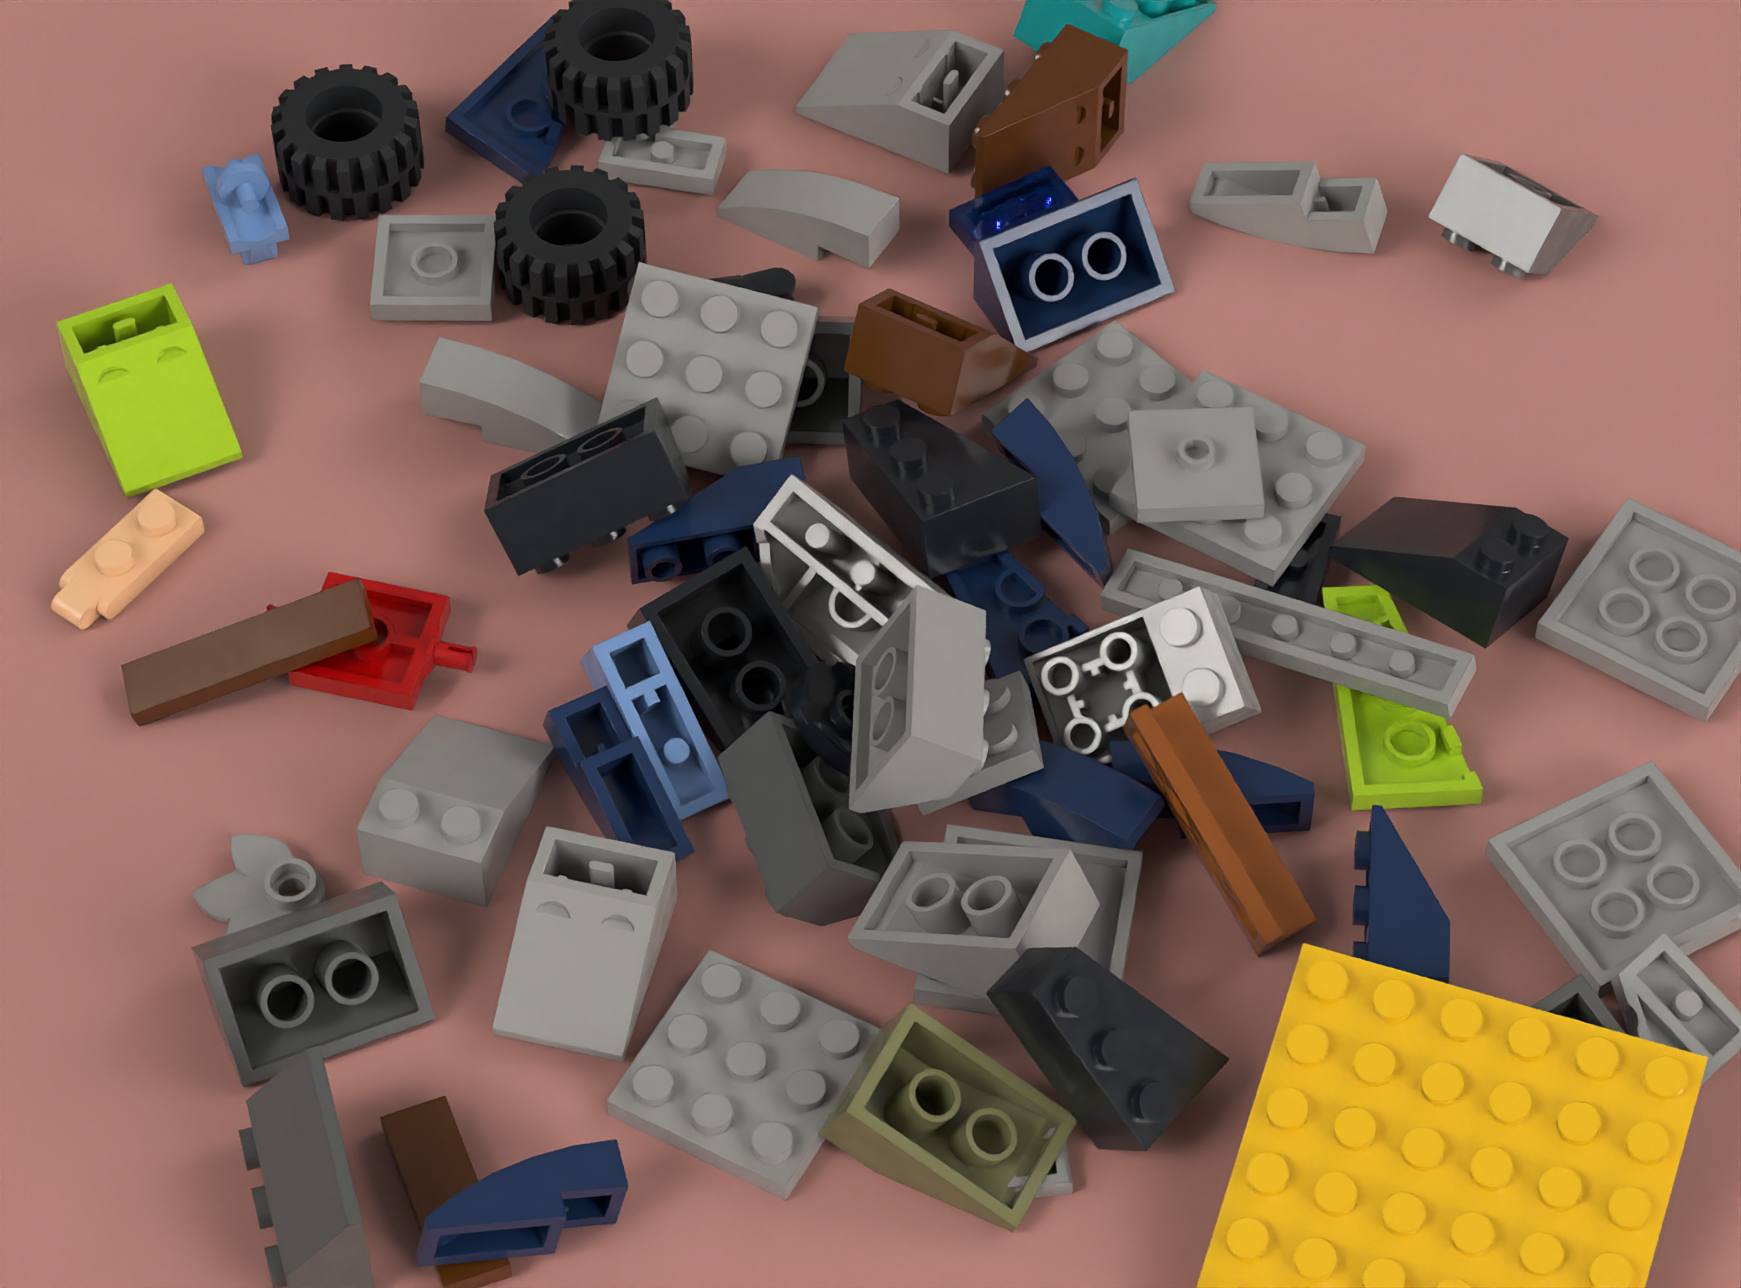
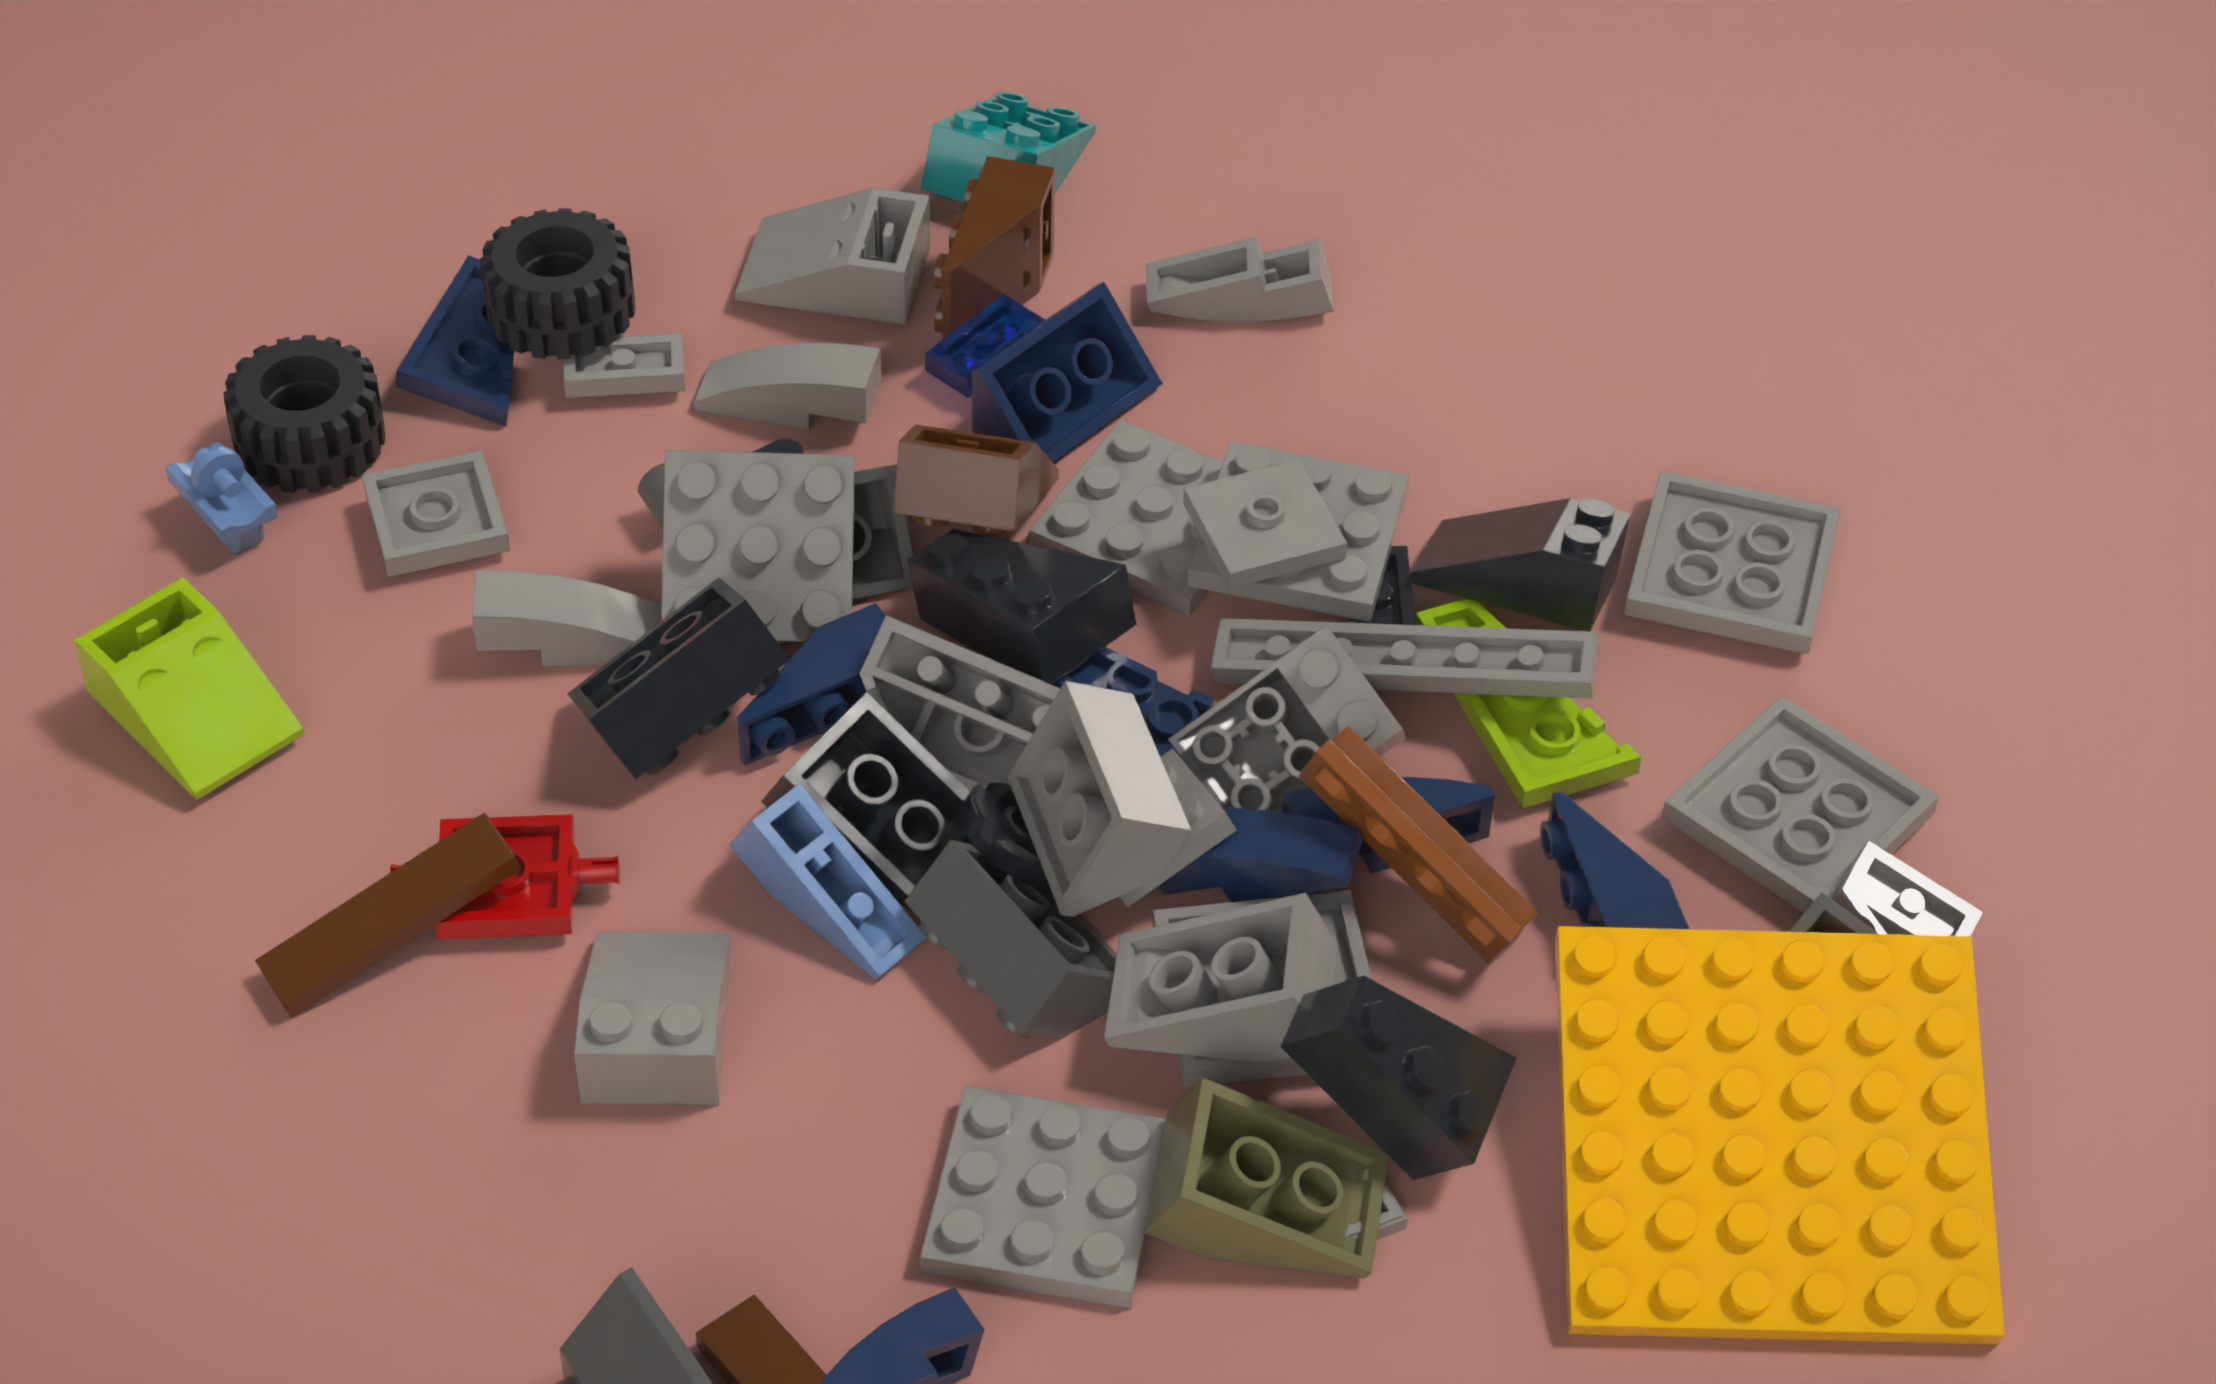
camera: 20 degrees left, 5 degrees down
light nougat hinge [51,488,205,630] -> none
dark grey slope [191,881,436,1087] -> none
light grey plate [193,834,326,935] -> none
light grey slope [492,826,678,1062] -> none
black tyre [494,165,647,325] -> none
dark blue slope [543,686,695,862] -> none
dark blue slope [991,398,1114,589] -> none
slope [1428,153,1598,279] -> none

